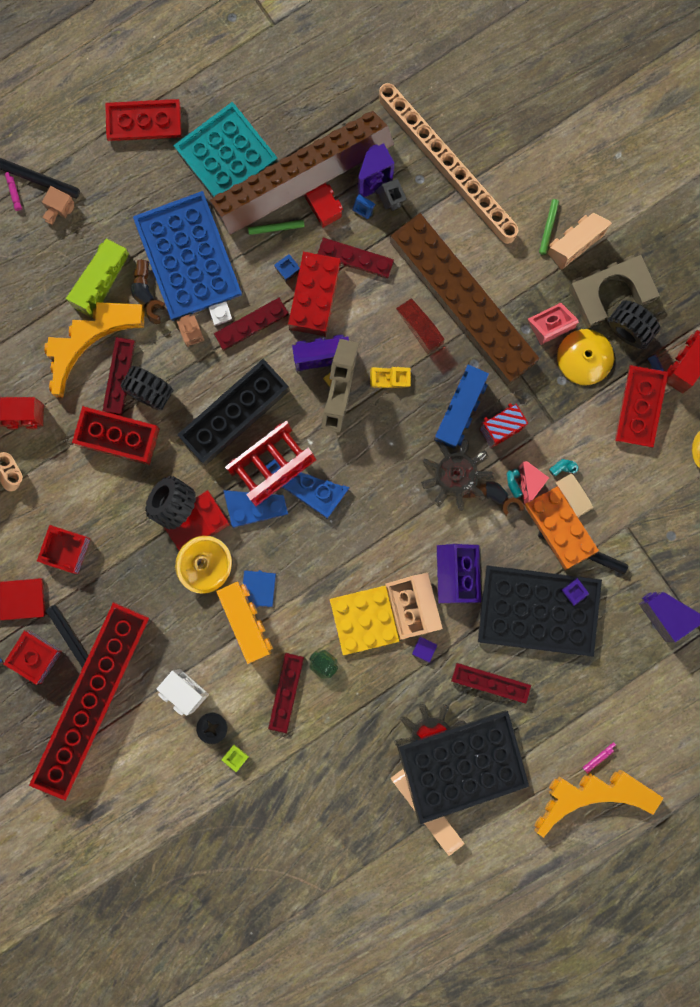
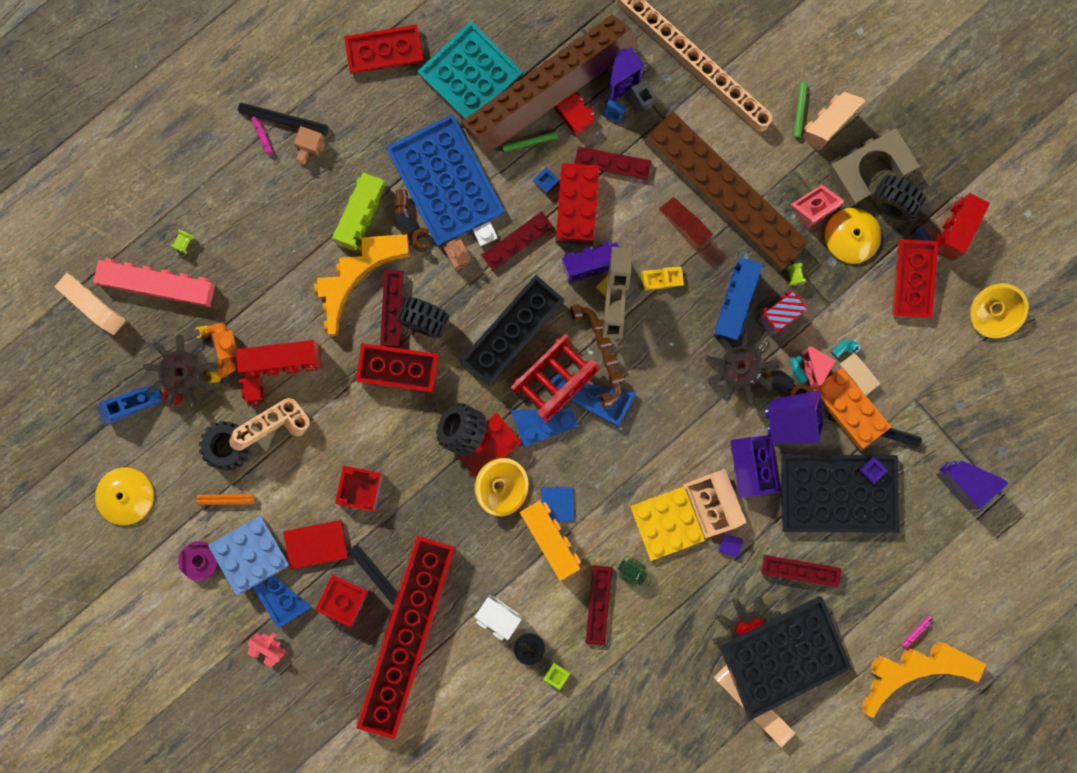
camera: 10 degrees left, 0 degrees up
none -> reddish brown bar [570,304,624,409]
none -> dark purple slope [766,391,824,443]
none -> lime bush [786,263,807,286]

